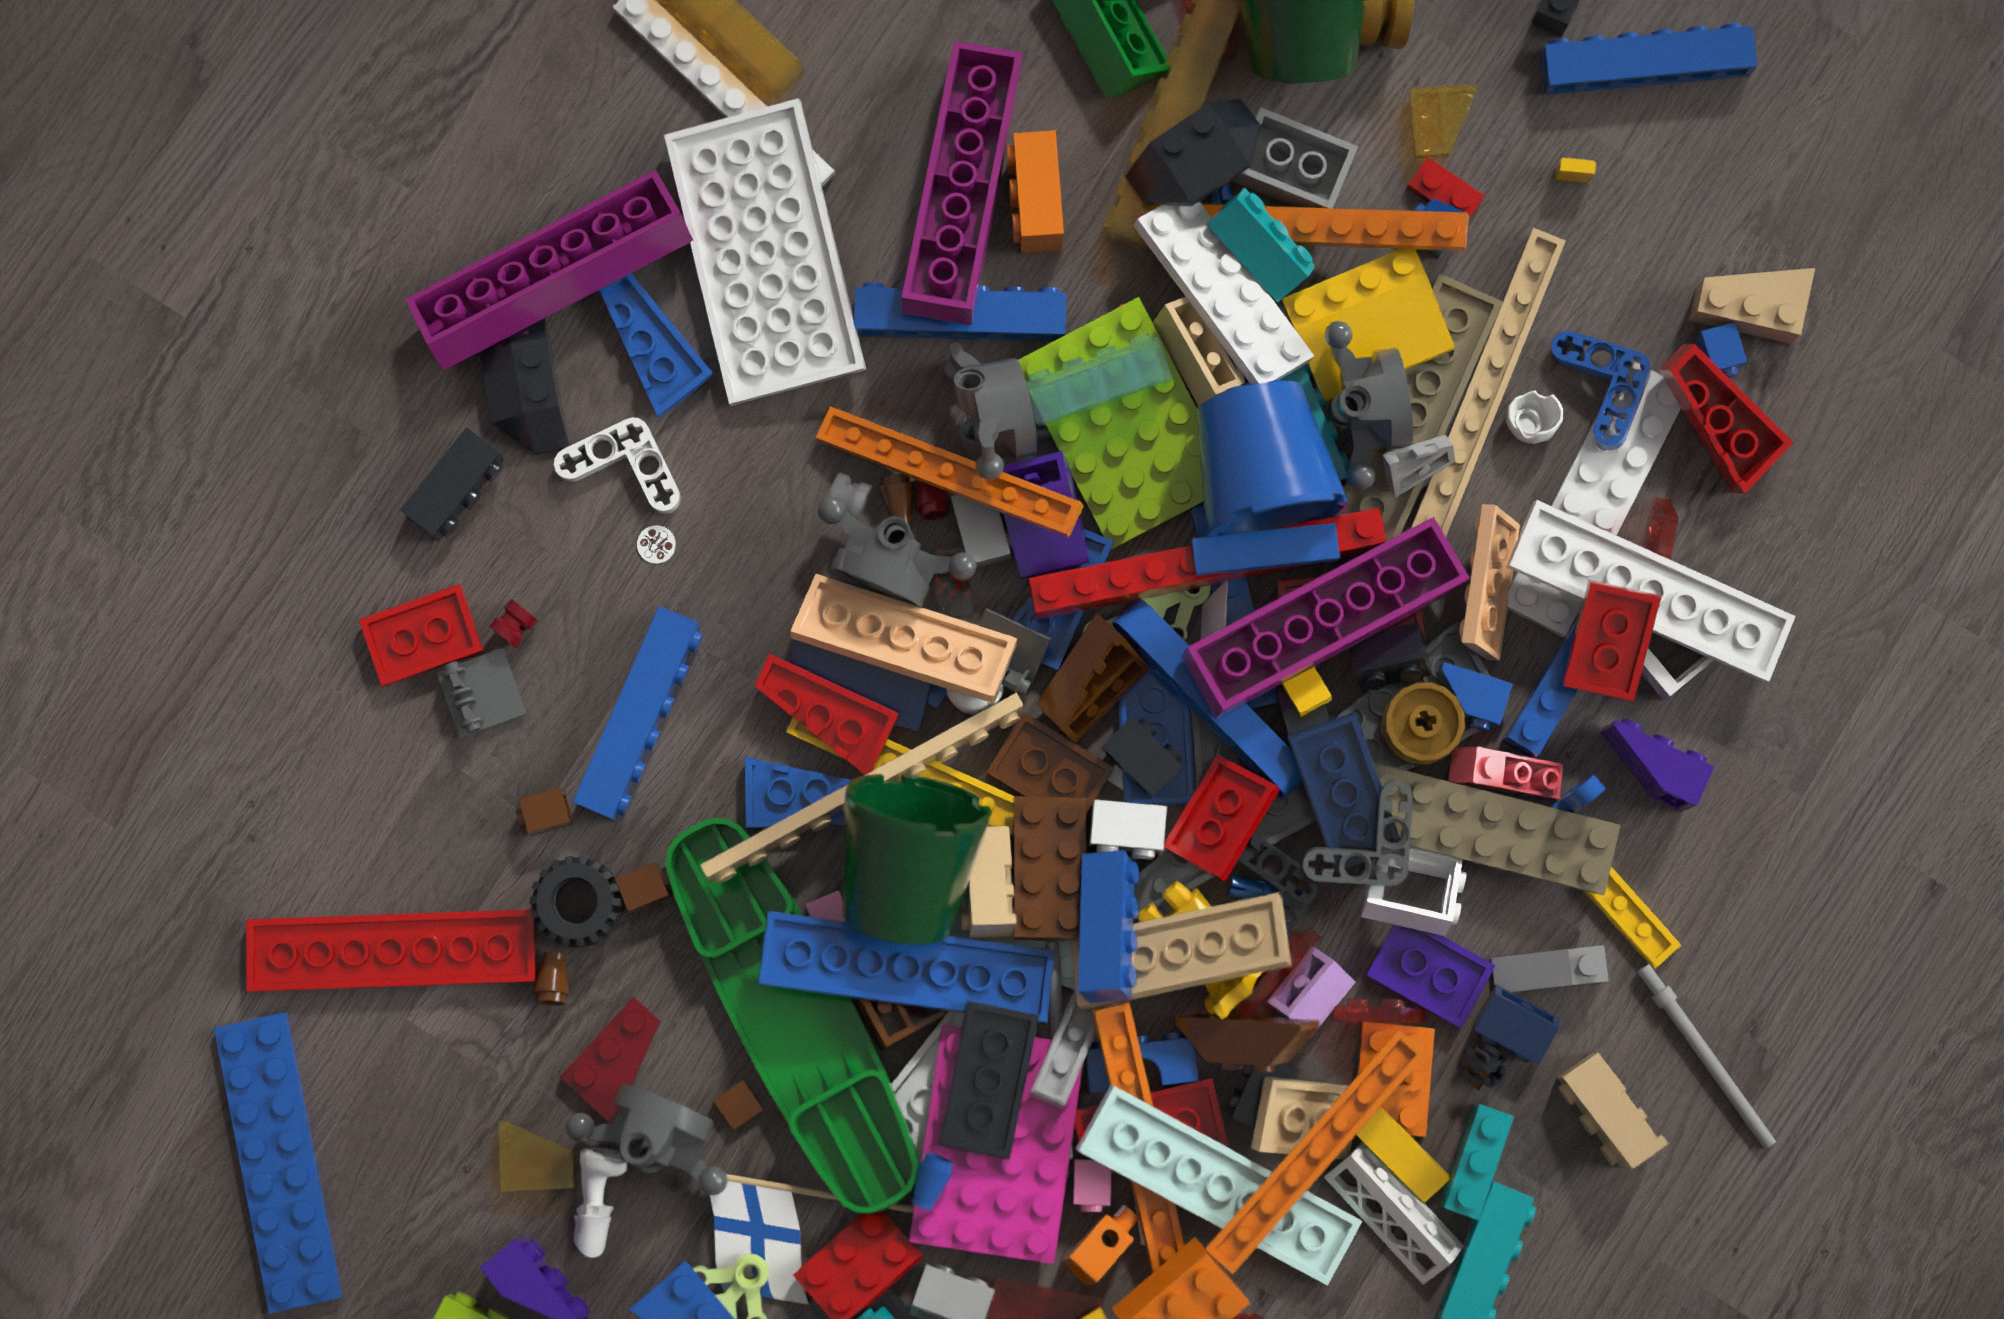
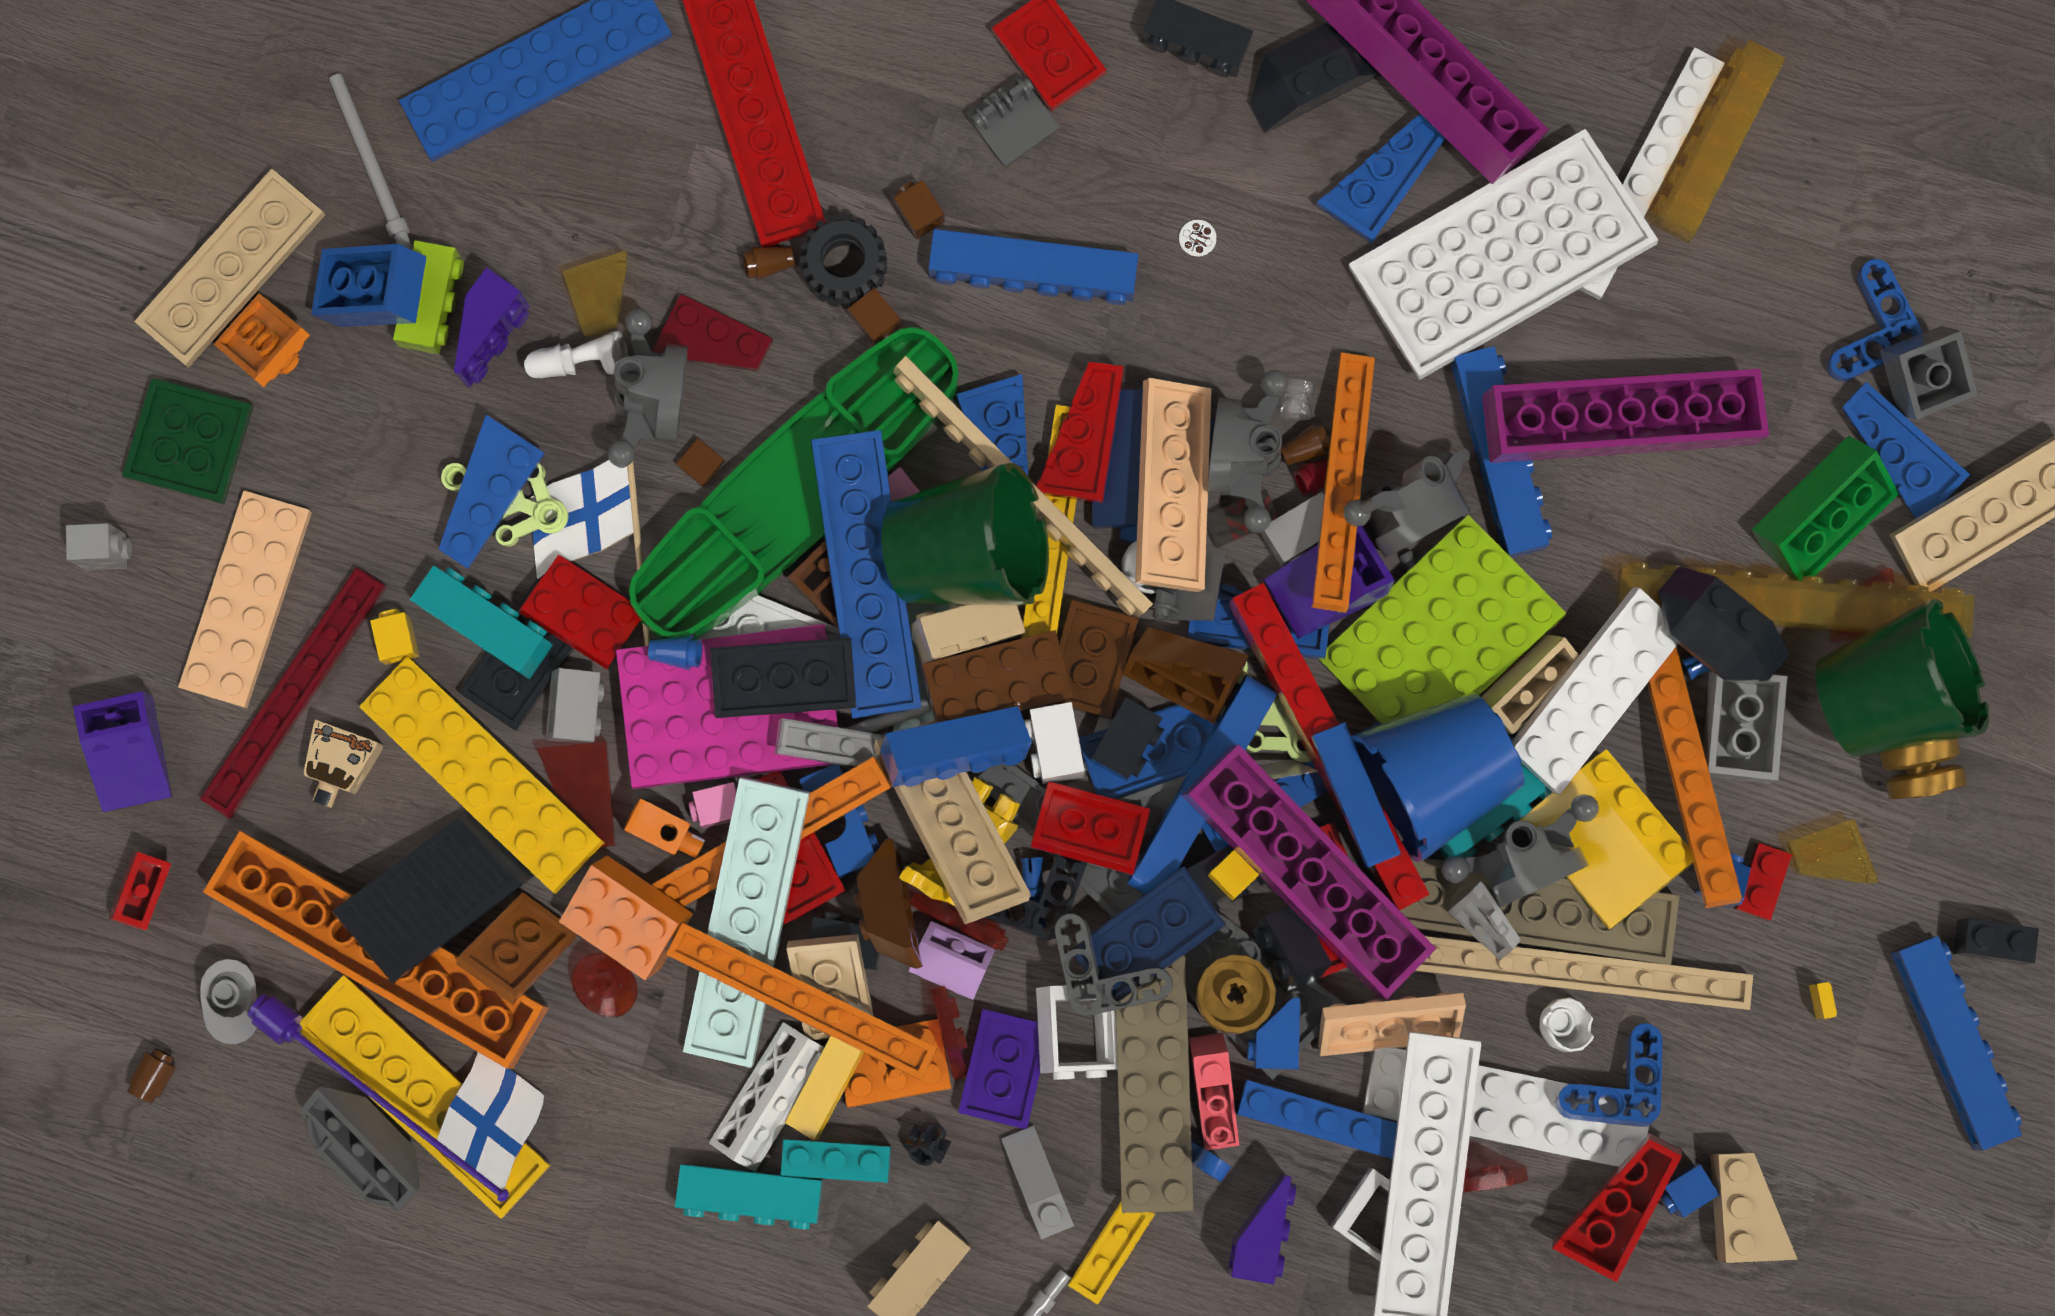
camera: 75 degrees right, 0 degrees up
dark red wheel [489,599,538,648] -> none
white beam [554,417,681,514] -> none
orange brick [1007,130,1064,254] -> none
clear light blue brick [1026,334,1172,427] -> none
teal brick [1207,188,1315,302] -> none
dark blue brick [1474,984,1560,1065] -> none
red plate [1562,580,1661,701] -> none

